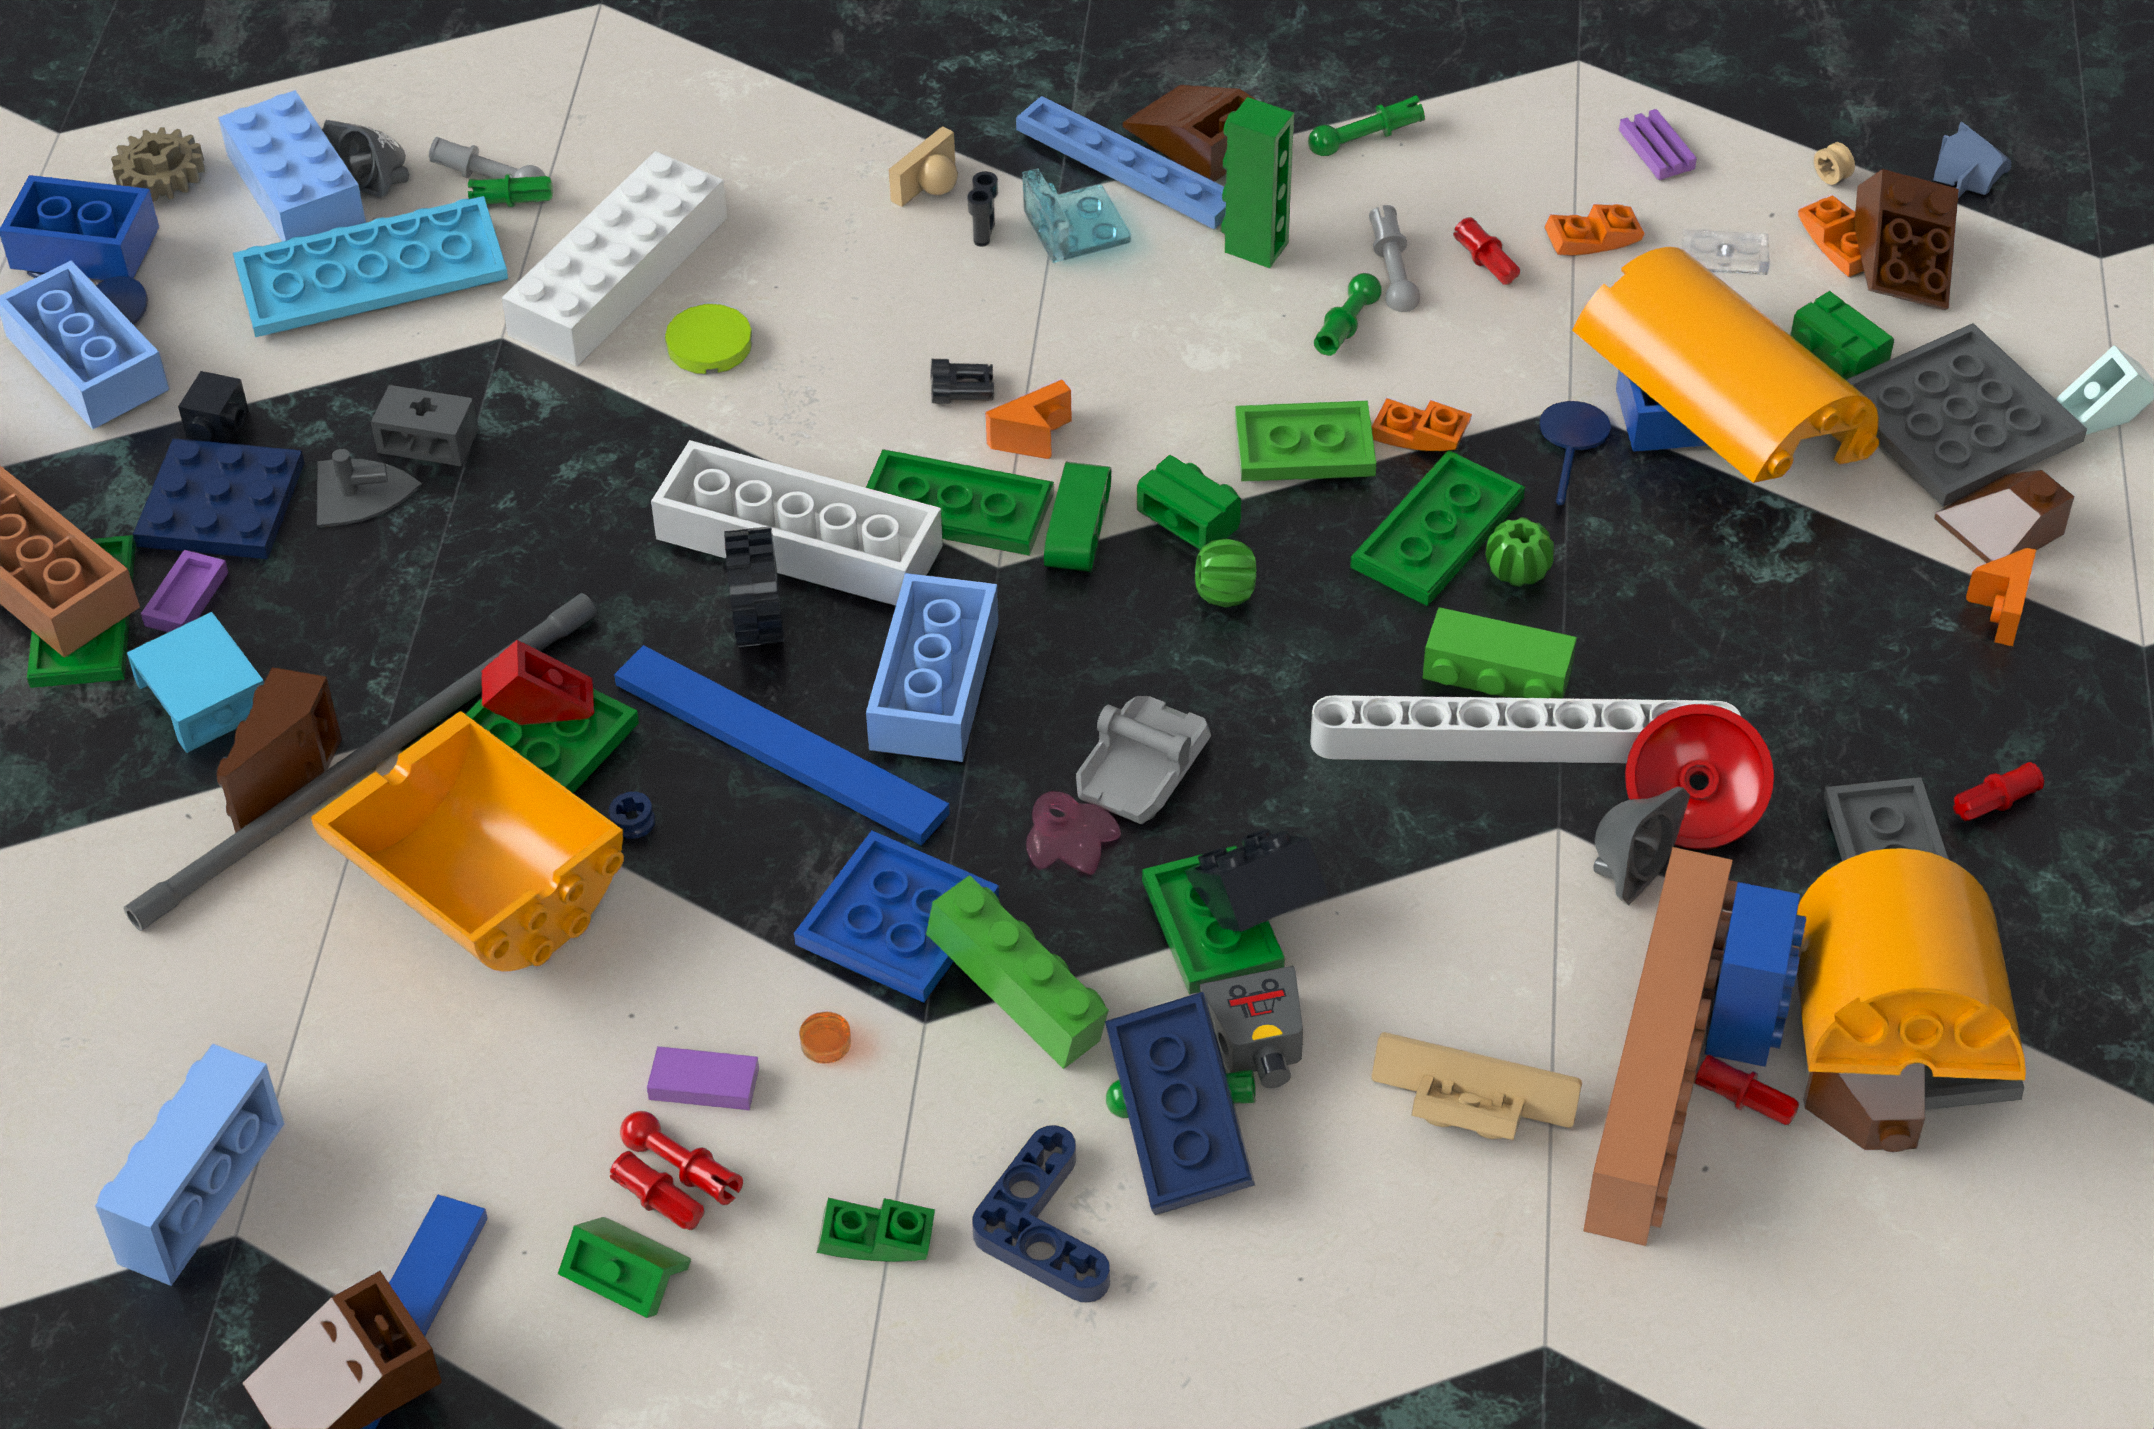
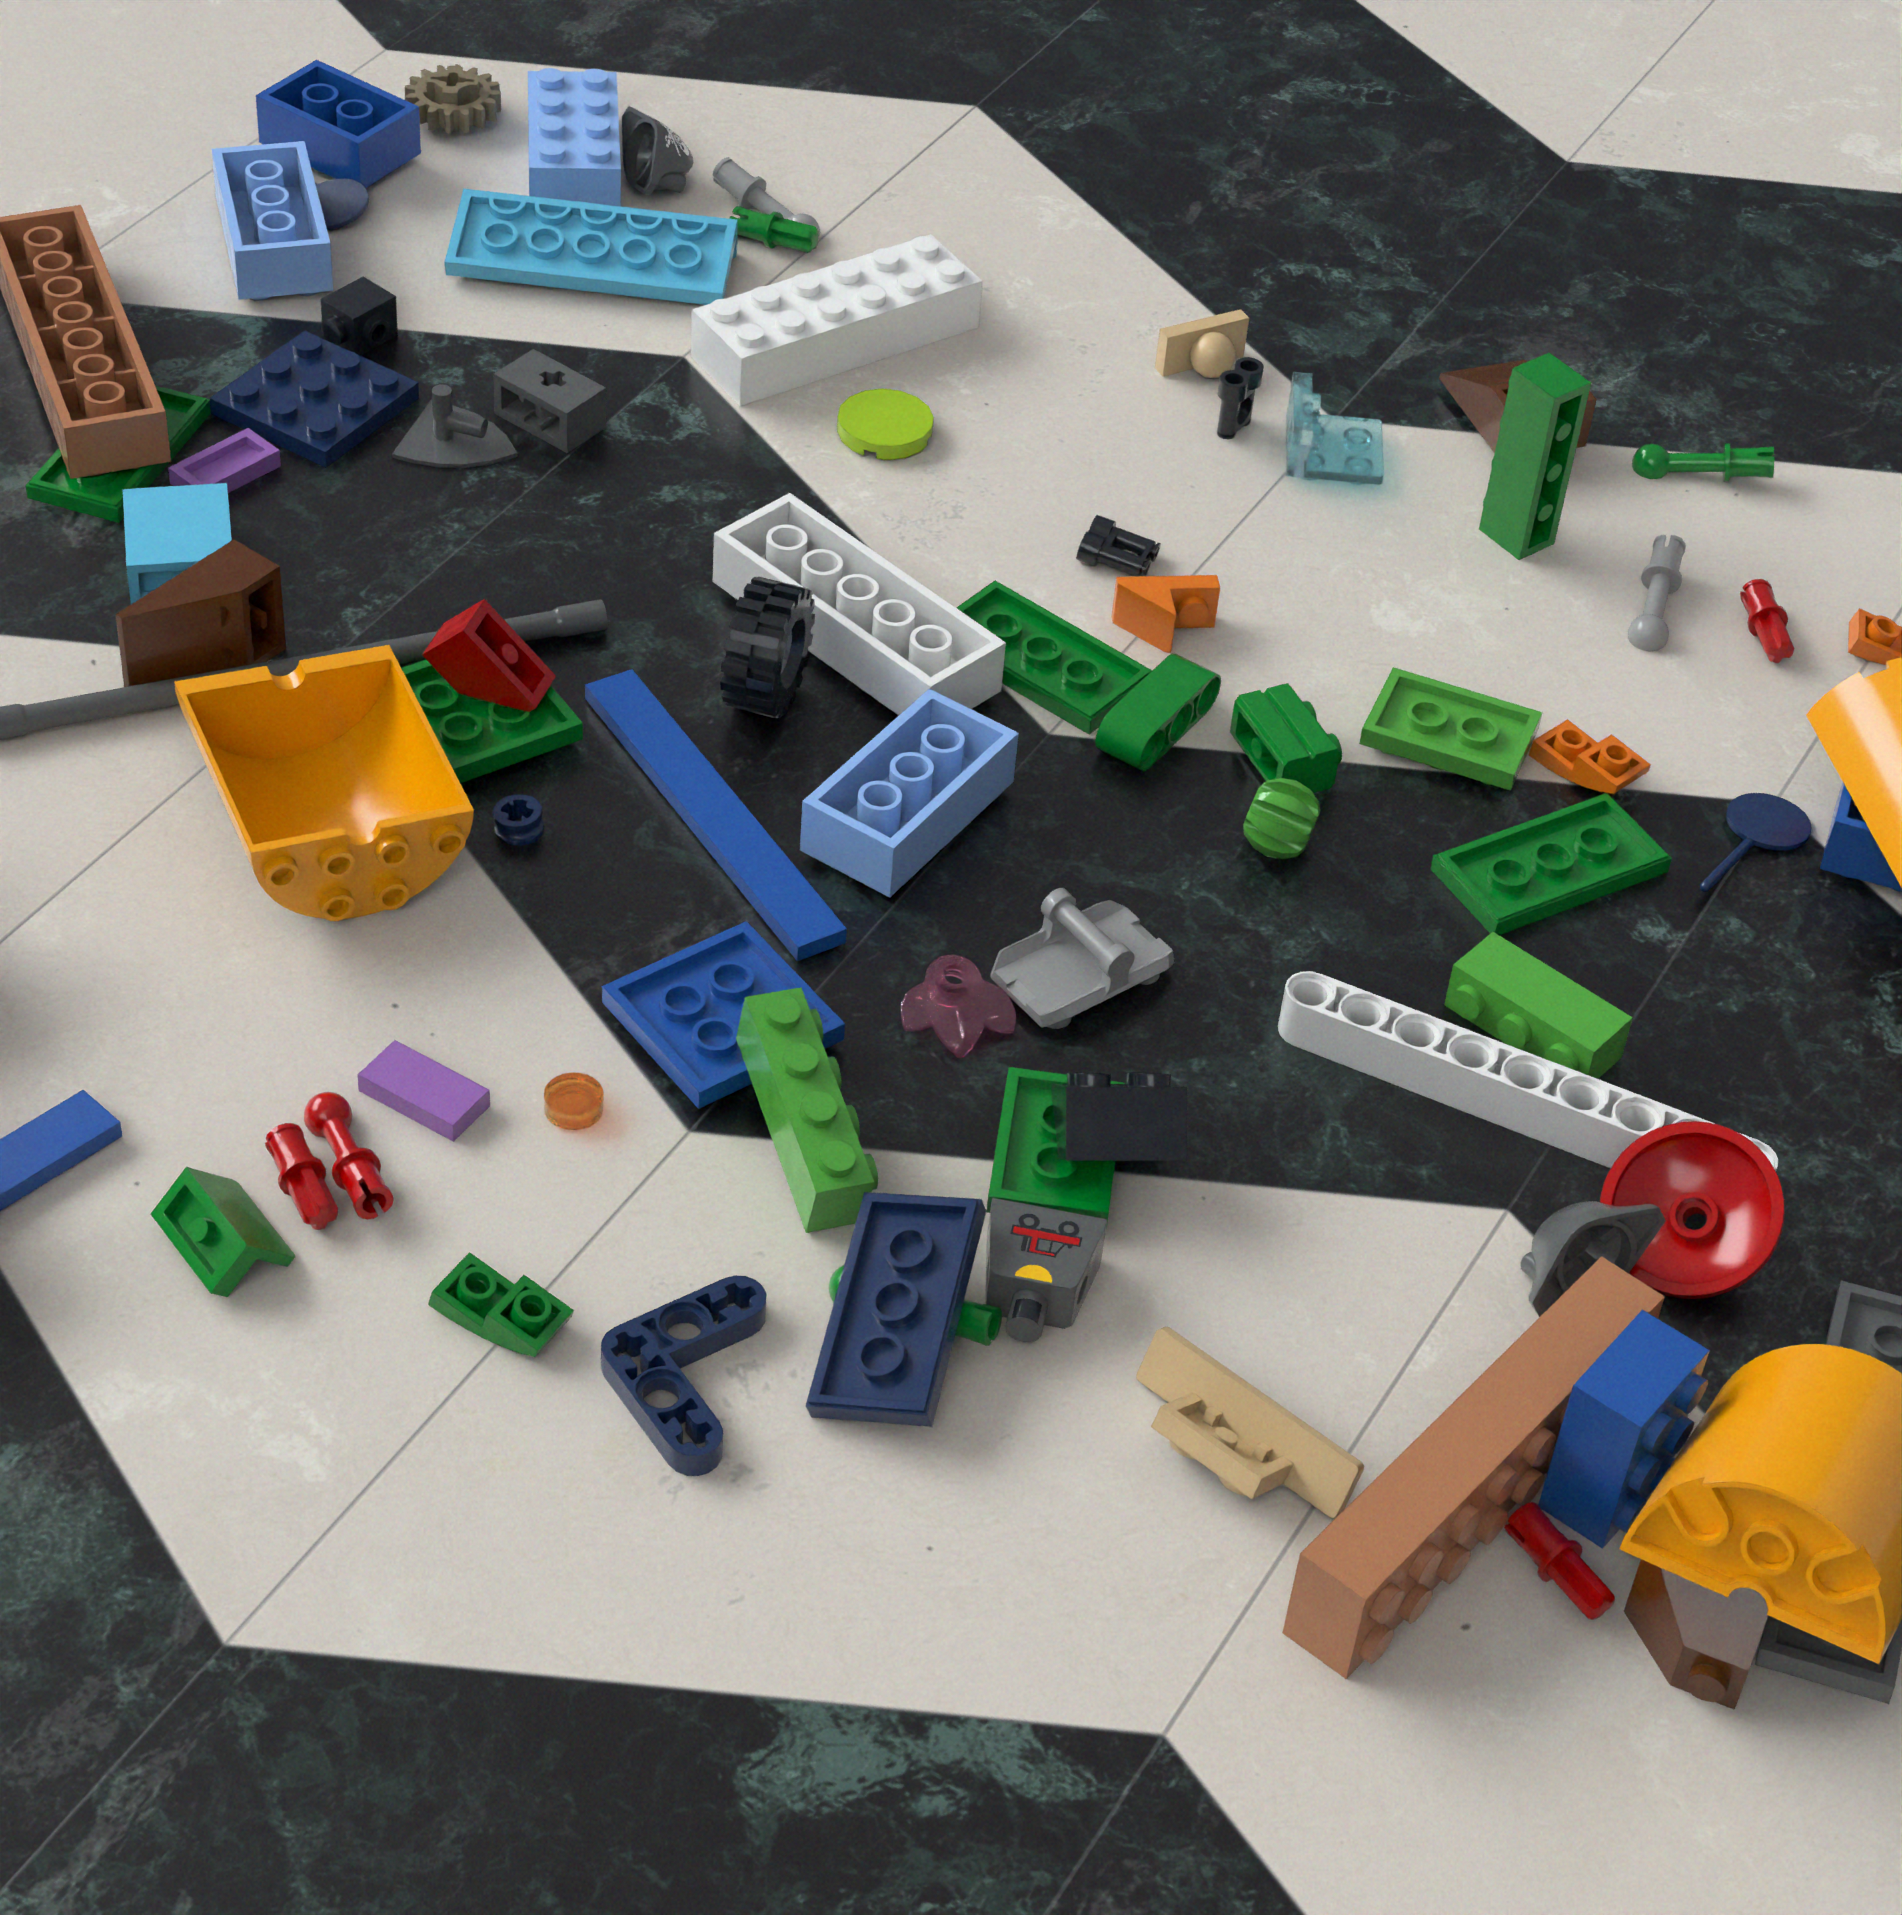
camera: 20 degrees right, 5 degrees down
medium blue plate [1016,96,1226,229] -> none
green pin [1314,273,1382,356] -> none
bright green piece [1485,517,1555,587] -> none

